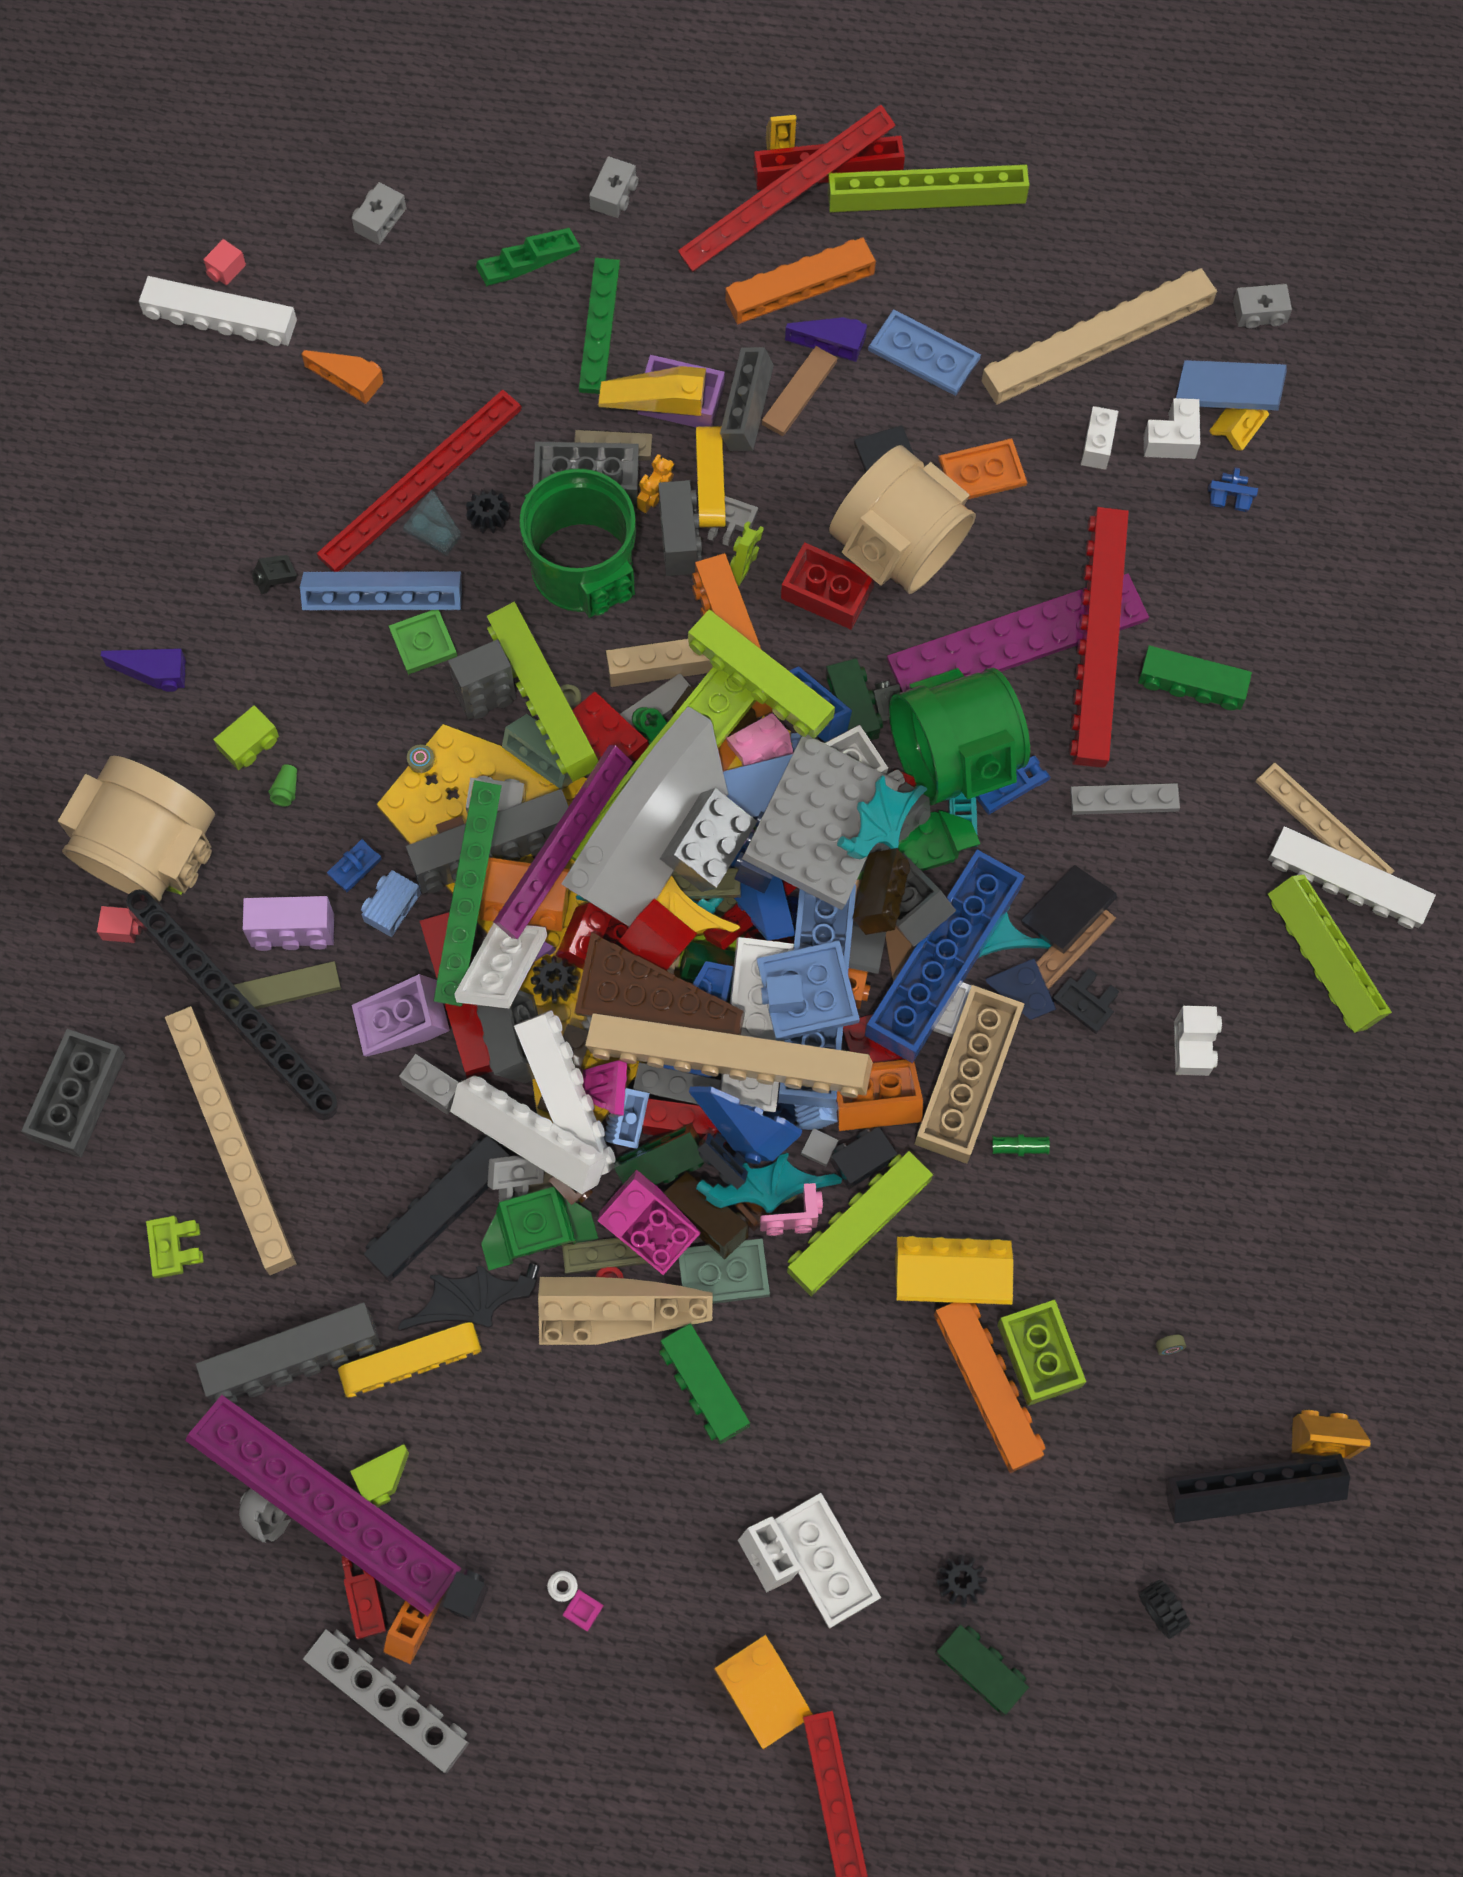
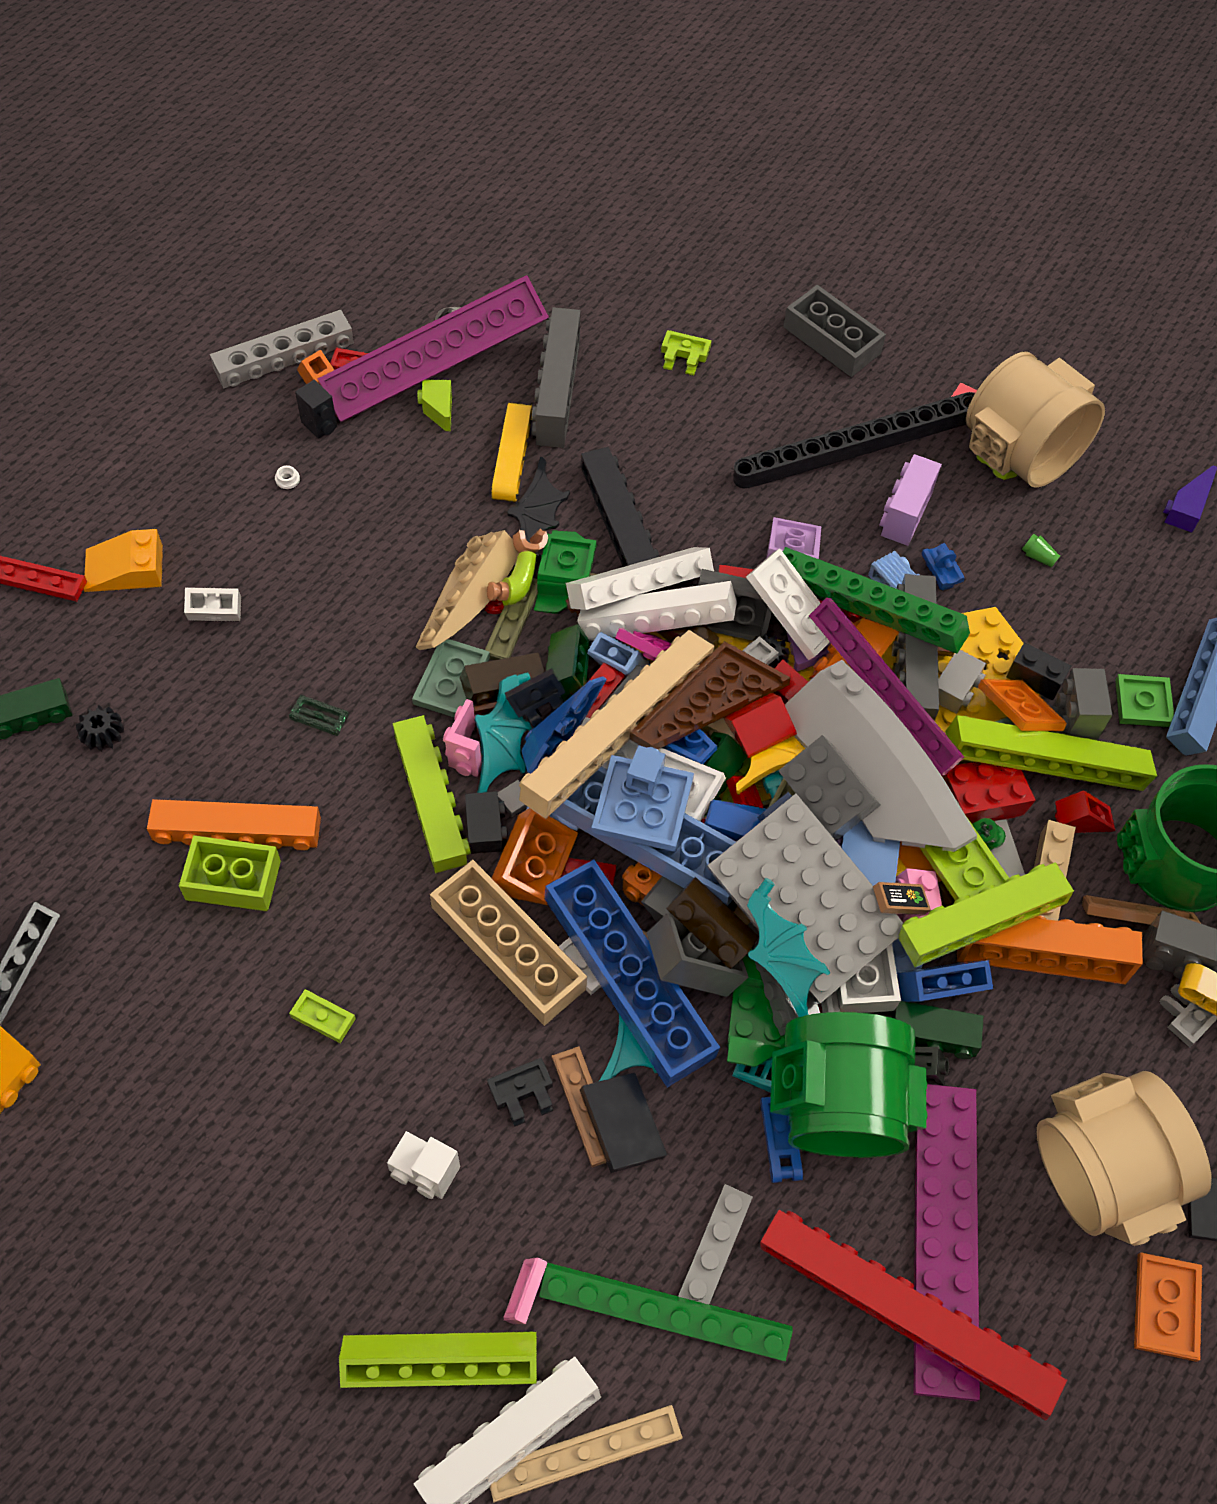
camera: 115 degrees right, 10 degrees down
tan brick [165,1006,296,1275] -> none
lime brick [213,705,279,770] -> none
olive tile [229,961,341,1009] -> none
light grey brick [399,1054,459,1115] -> none
olive tile [407,744,435,773] -> none
light grey hinge [488,1155,544,1202] -> none
olive tile [560,684,581,710] -> none
dark pink tile [562,1589,604,1632] -> none
dark pink slope [597,1169,701,1275] -> none
green brick [659,1323,750,1445] -> none
lime plate [730,522,763,586] -> none
white plate [775,1493,881,1629] -> none
red brick [781,542,875,630] -> none
yellow slope [895,1236,1013,1305] -> none
dark blue wing [986,958,1057,1020] -> none
green pin [992,1134,1050,1157] -> none
white brick [1081,406,1118,470] -> none
green brick [1138,645,1252,710] -> none
olive tile [1156,1335,1186,1356] -> none
none -> clear green tile [289,695,349,736]
none -> lime plate [289,989,356,1043]
none -> piece [487,528,548,605]
none -> bright pink tile [504,1258,547,1324]
none -> green plate [539,1263,793,1361]
none -> light grey tile [742,636,779,665]
none -> tile [873,882,931,915]
none -> orange tile [978,679,1067,731]
none -> black brick [1006,642,1072,701]
none -> red slope [1055,790,1115,833]
none -> medium nougat tile [1082,895,1201,925]

